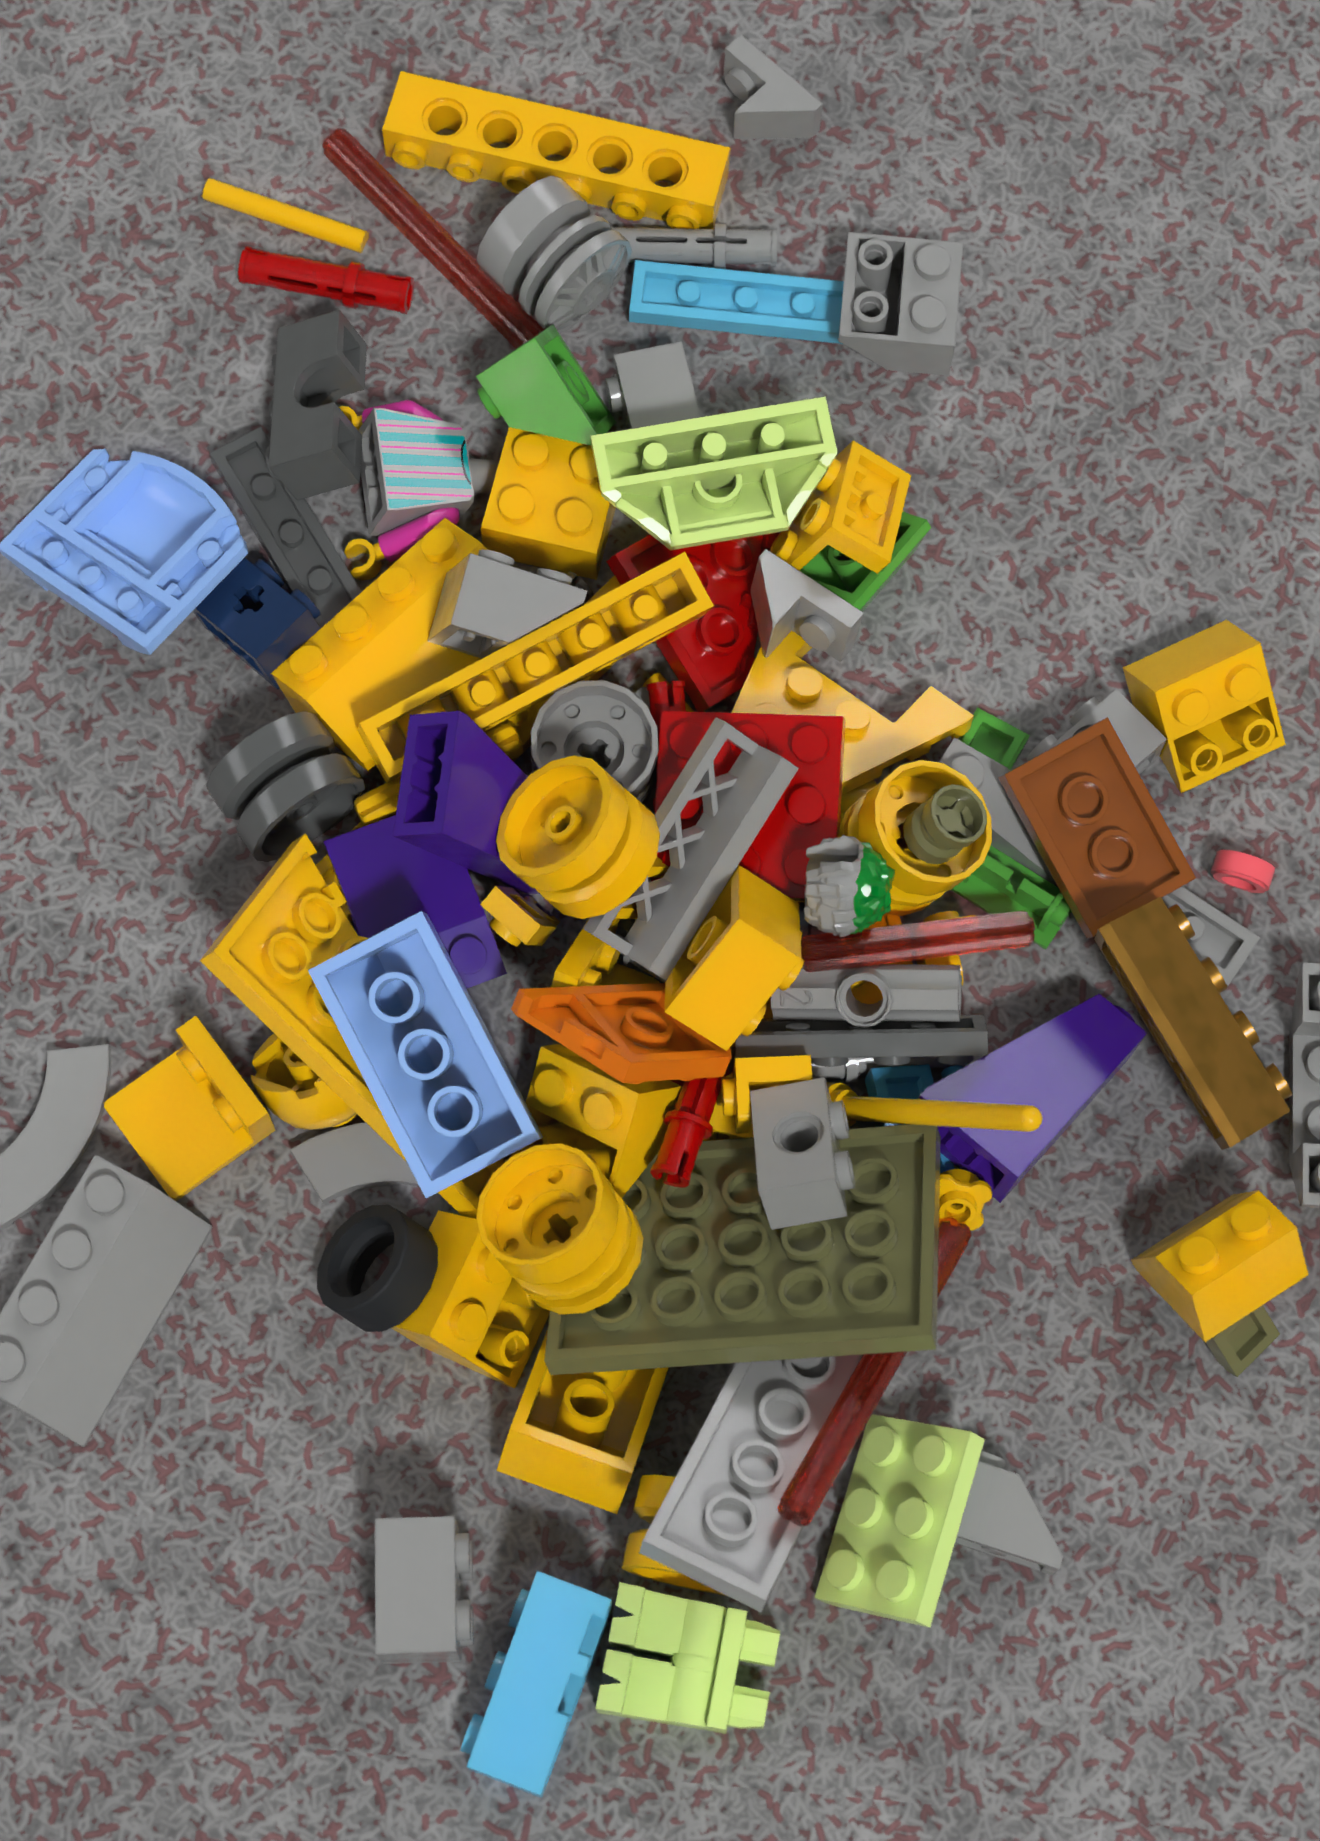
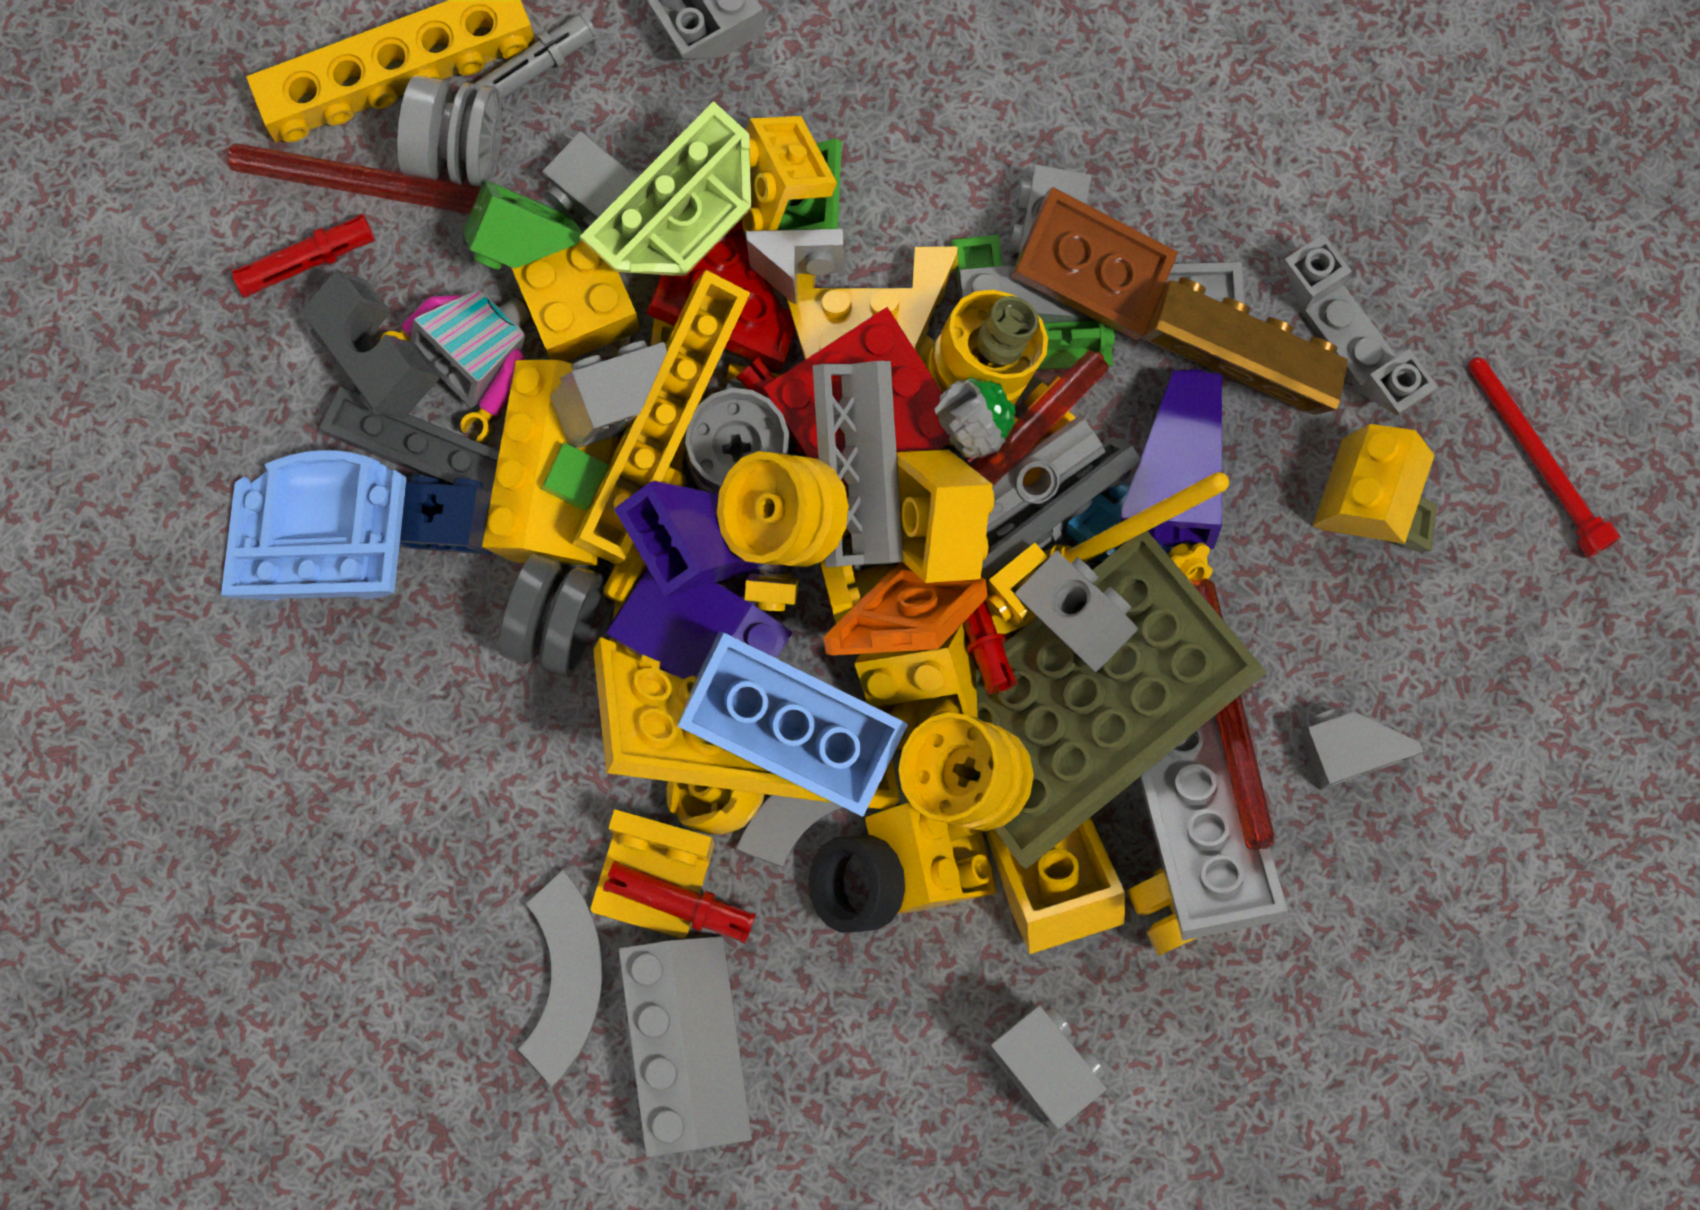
camera: 35 degrees left, 5 degrees up
yellow bar [202,178,369,253] -> none
medium azure wedge [460,1571,612,1798] -> none
yellowish green hips [595,1582,781,1734] -> none
medium azure plate [629,260,844,344] -> none
yellowish green plate [814,1414,985,1628] -> none
yellow slope [1123,620,1286,793] -> none
coral tile [1210,850,1275,893] -> none
none -> bright green tile [541,442,608,511]
none -> red pin [603,860,757,944]

